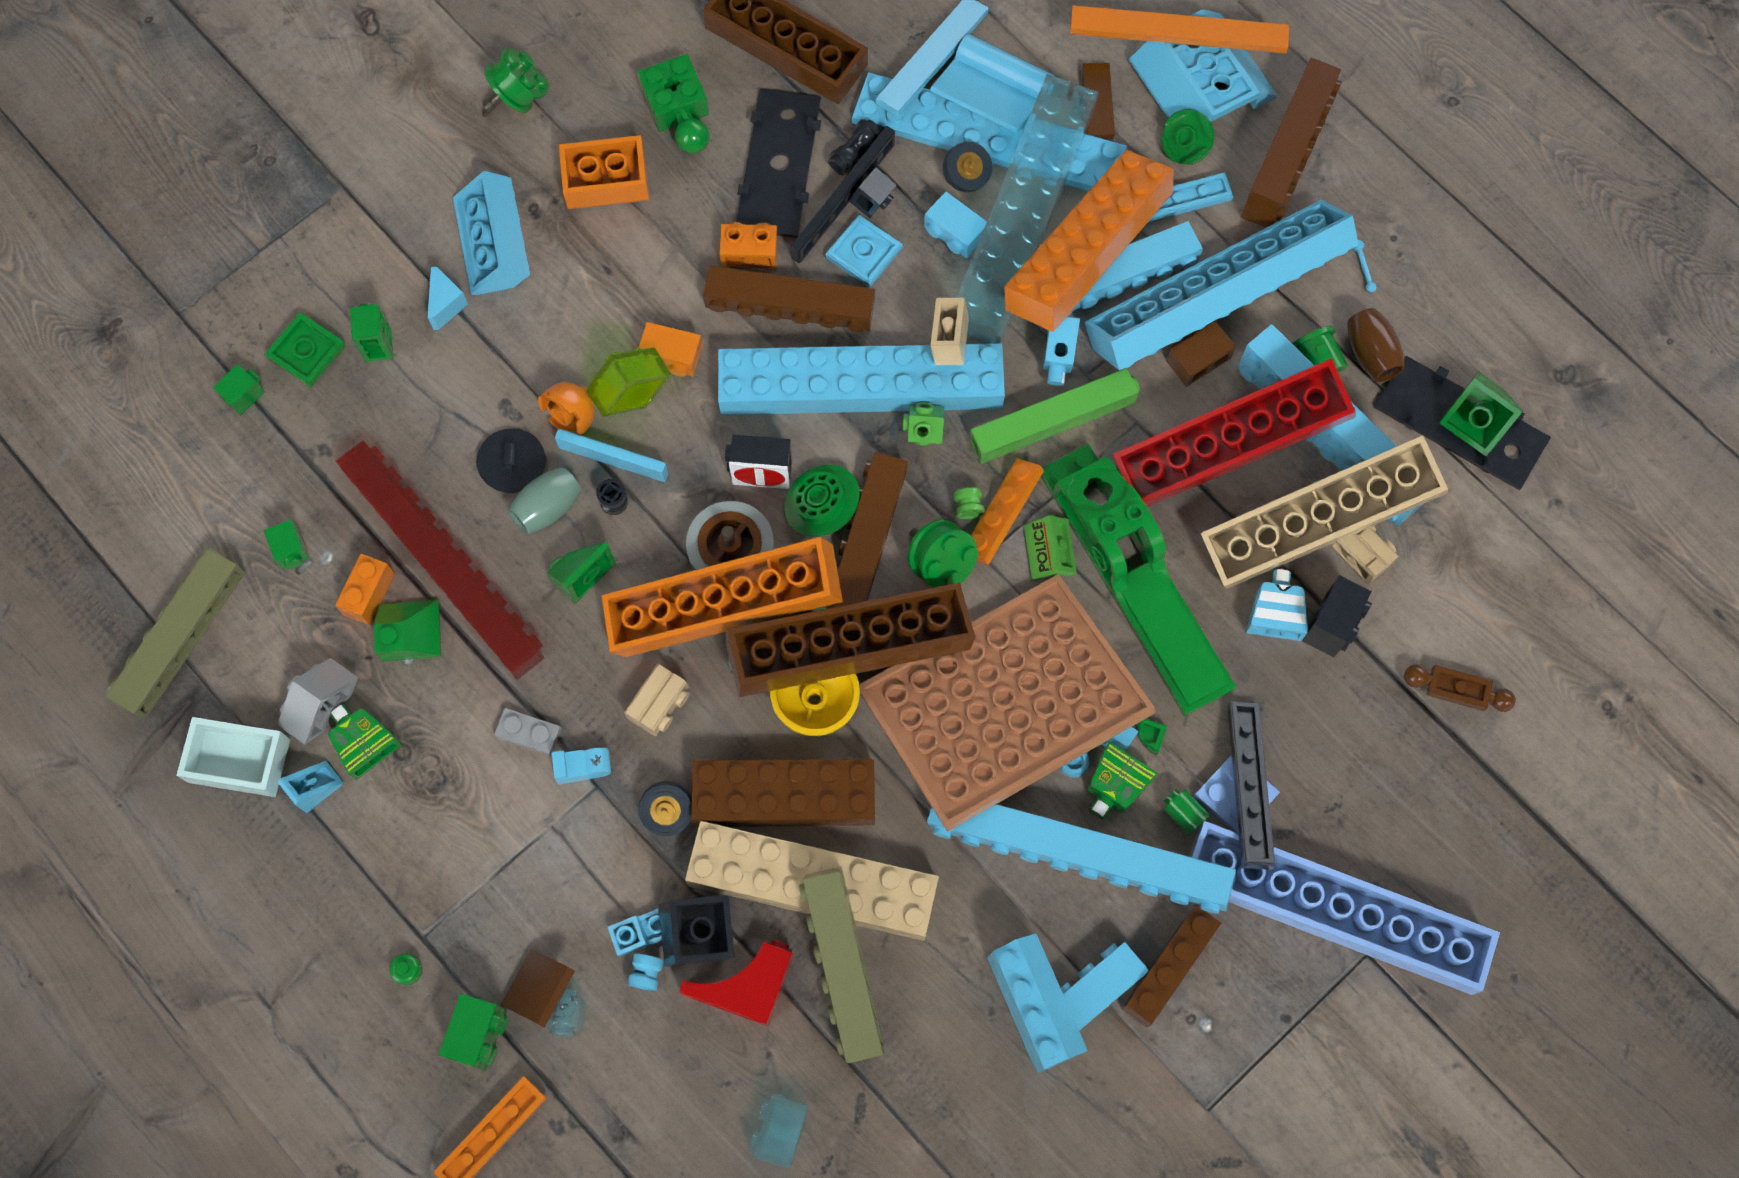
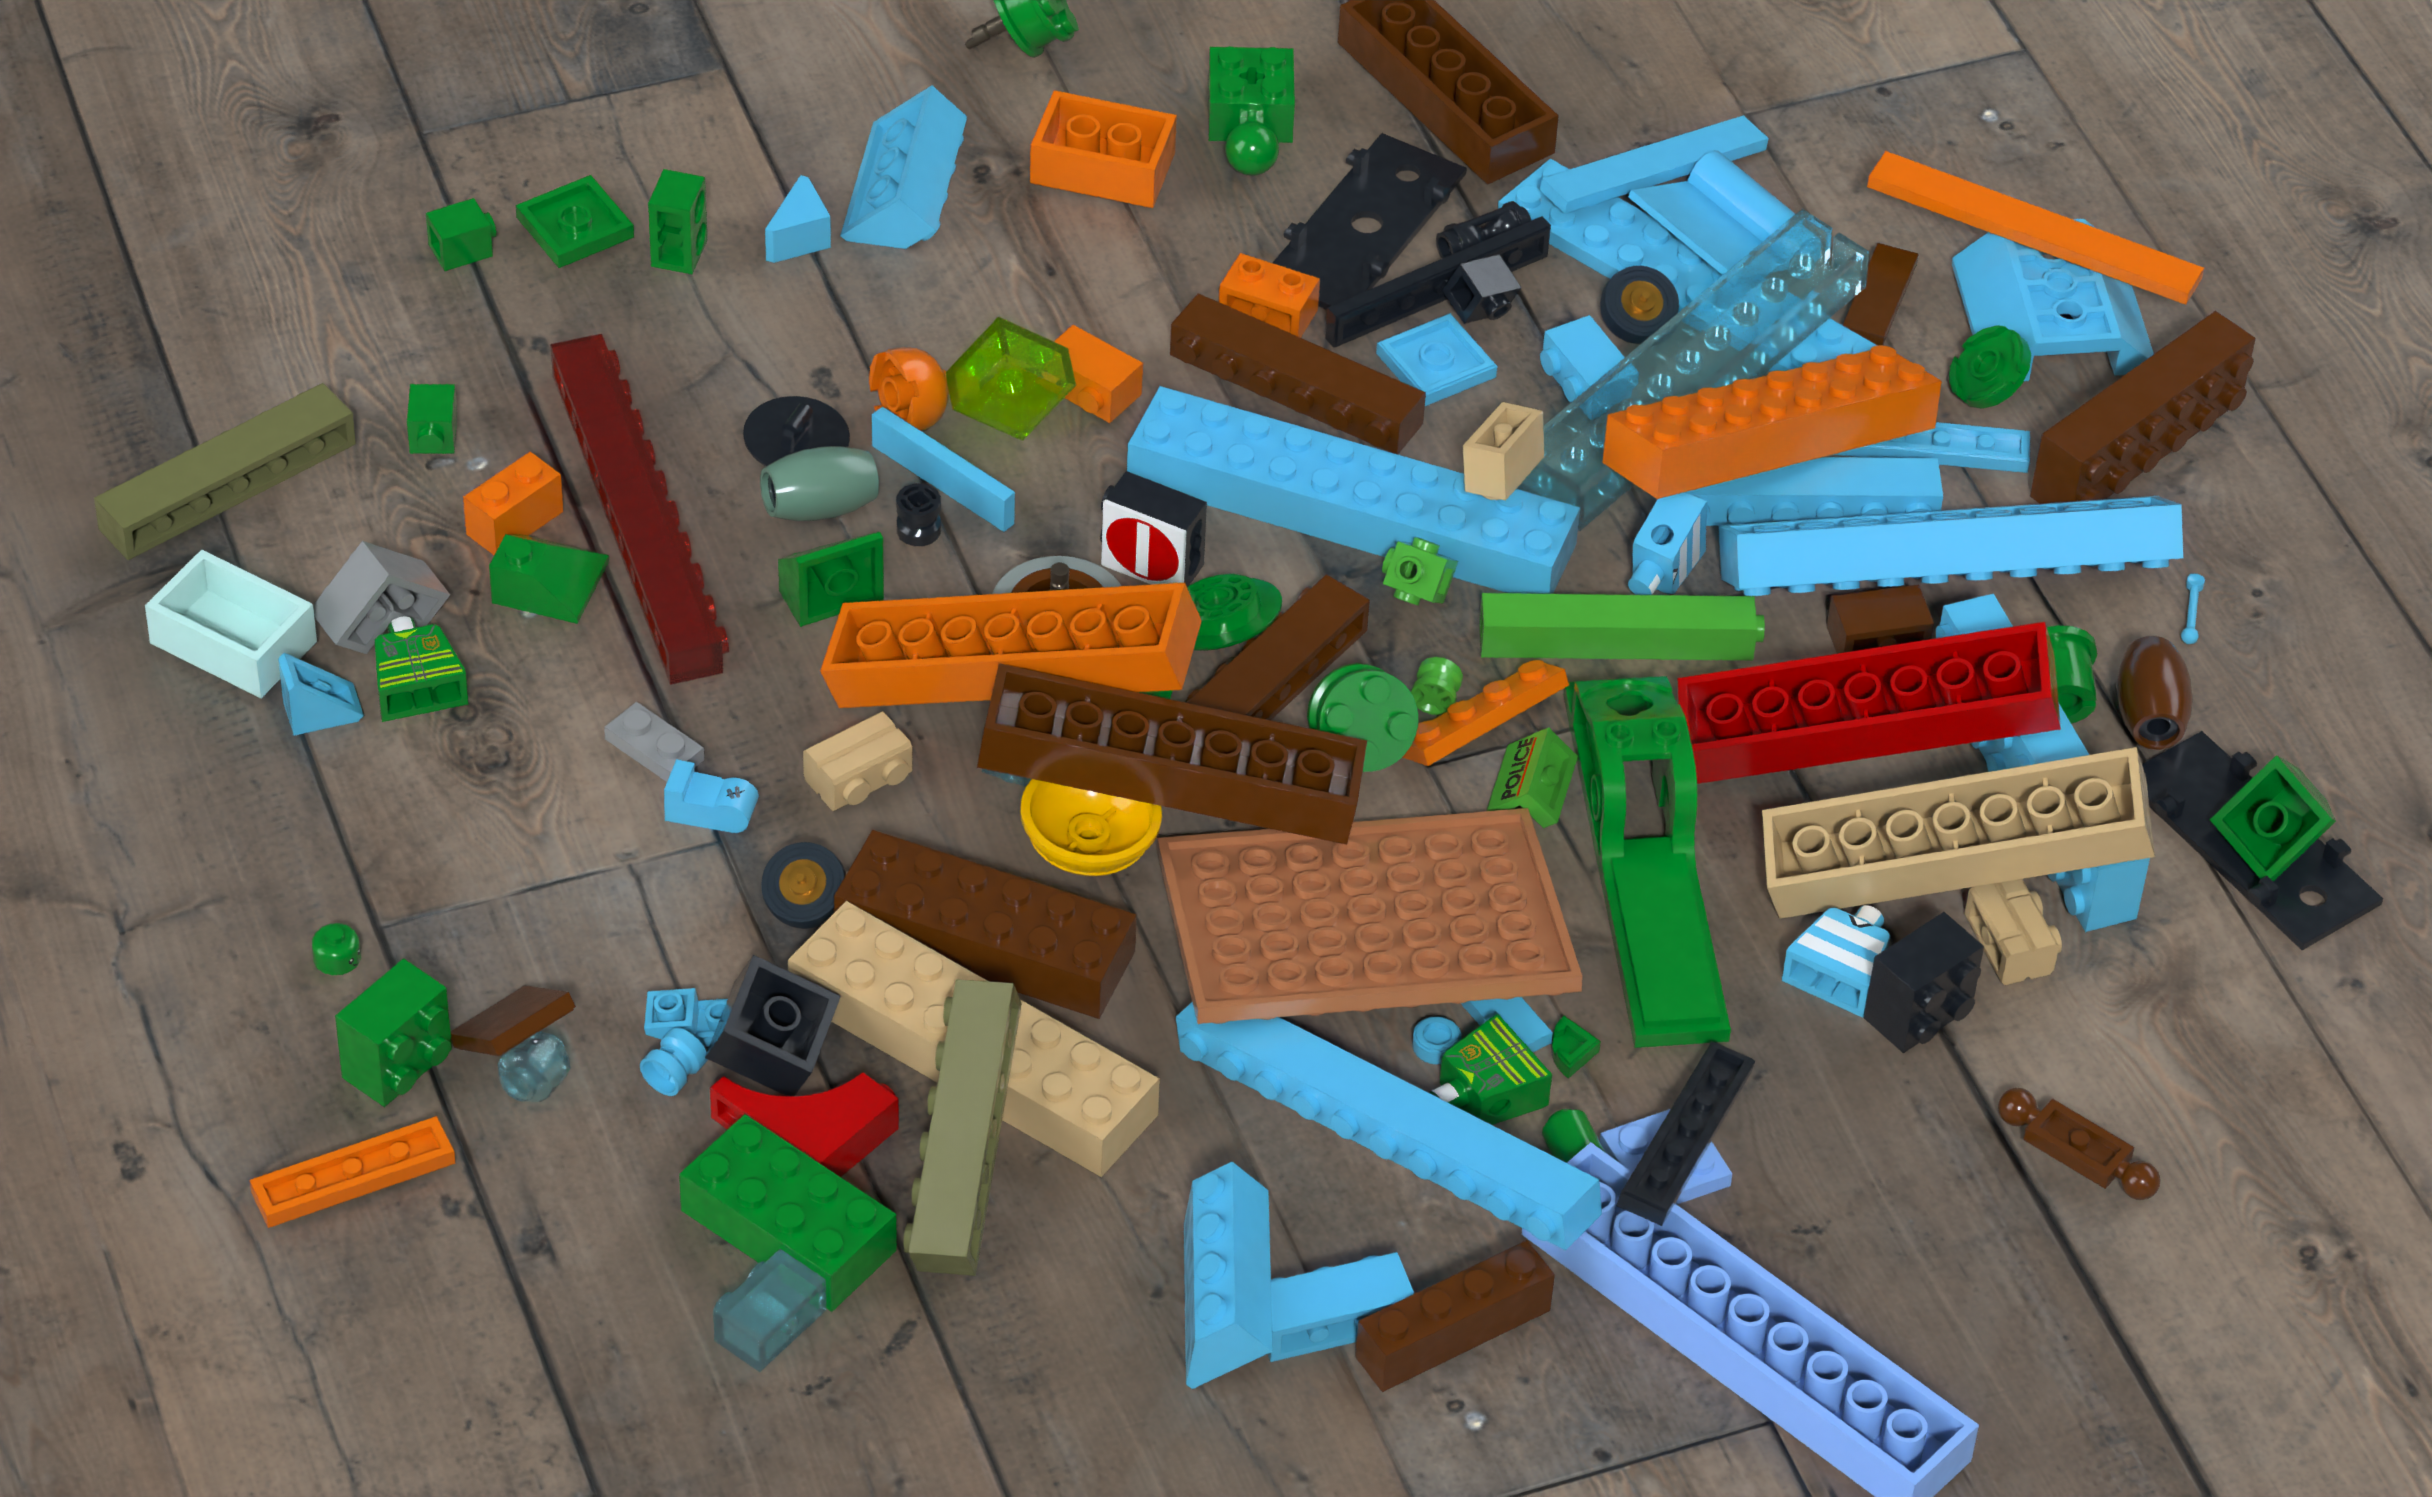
camera: 20 degrees right, 25 degrees down
none -> green brick [679,1114,897,1312]

